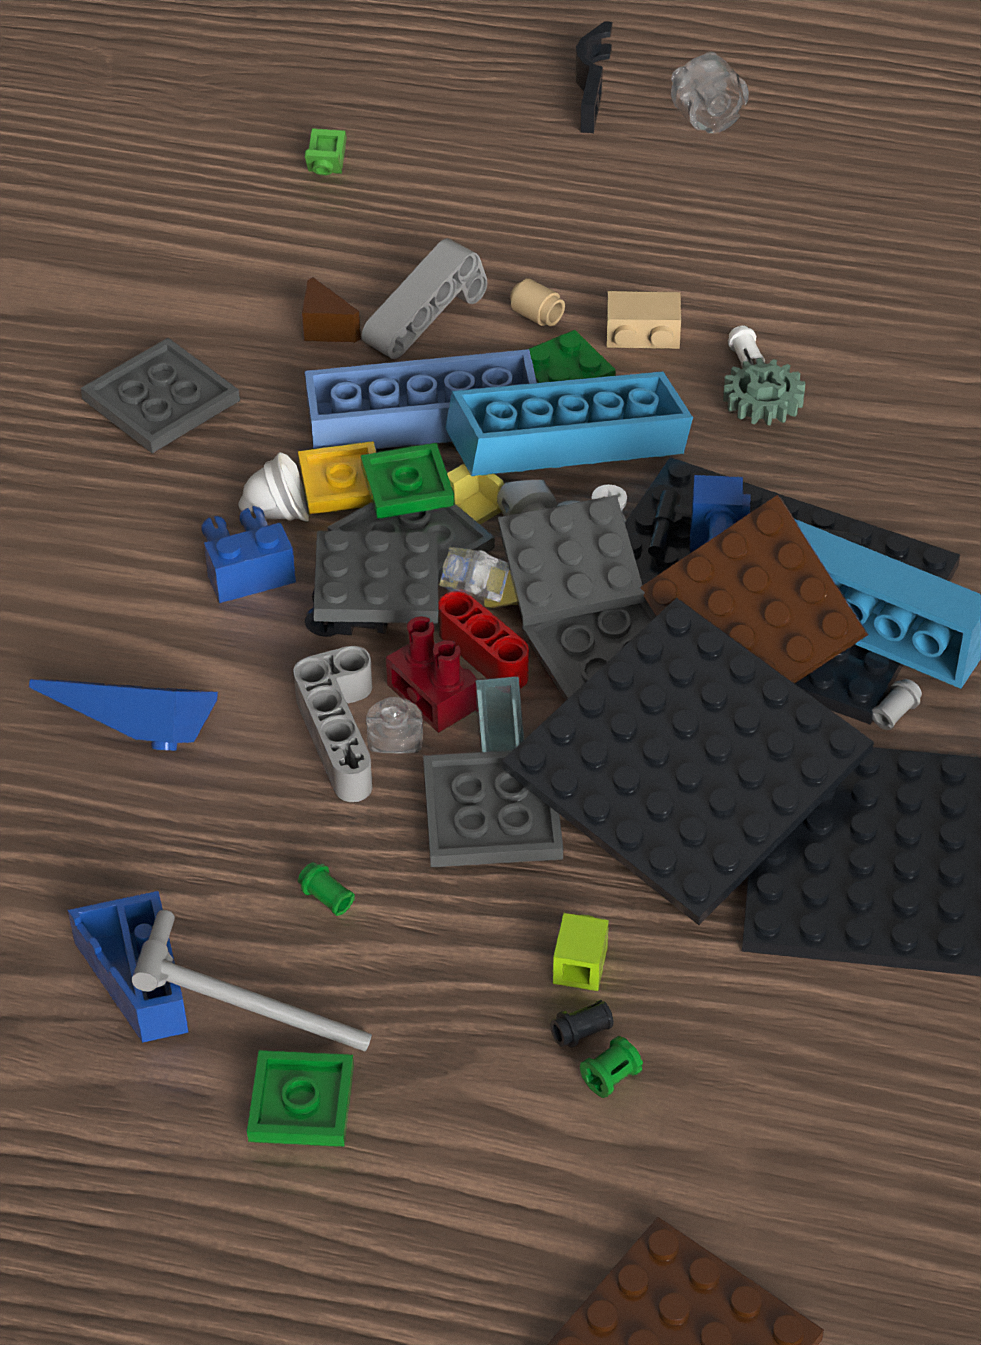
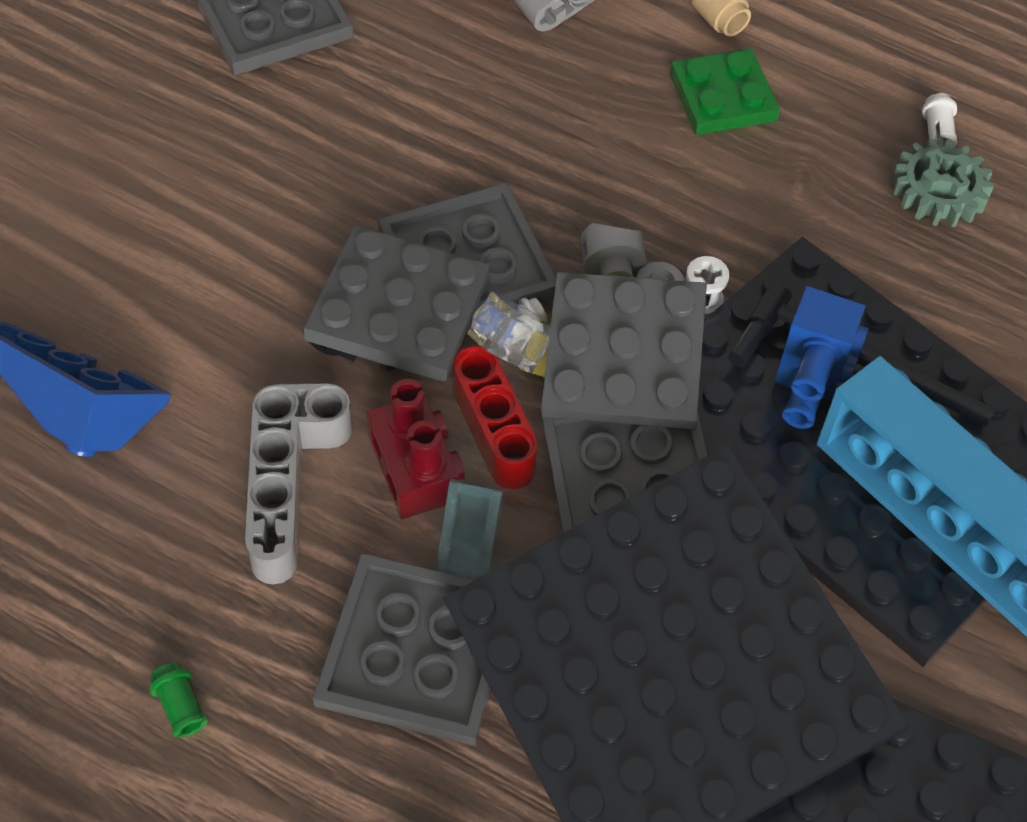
camera: 15 degrees right, 10 degrees up
blue brick [201,506,296,603] -> none
white piece [238,452,309,522] -> none
yellow plate [298,441,376,515] -> none
medium blue brick [305,349,537,449] -> none
green plate [361,443,454,519] -> none
clear piece [366,697,424,754] -> none
dark azure brick [445,371,693,476] -> none
light yellow panel [447,464,504,524] -> none
tan brick [607,291,681,349] -> none
reddish brown plate [640,495,869,683] -> none
light grey pin [872,679,922,730] -> none

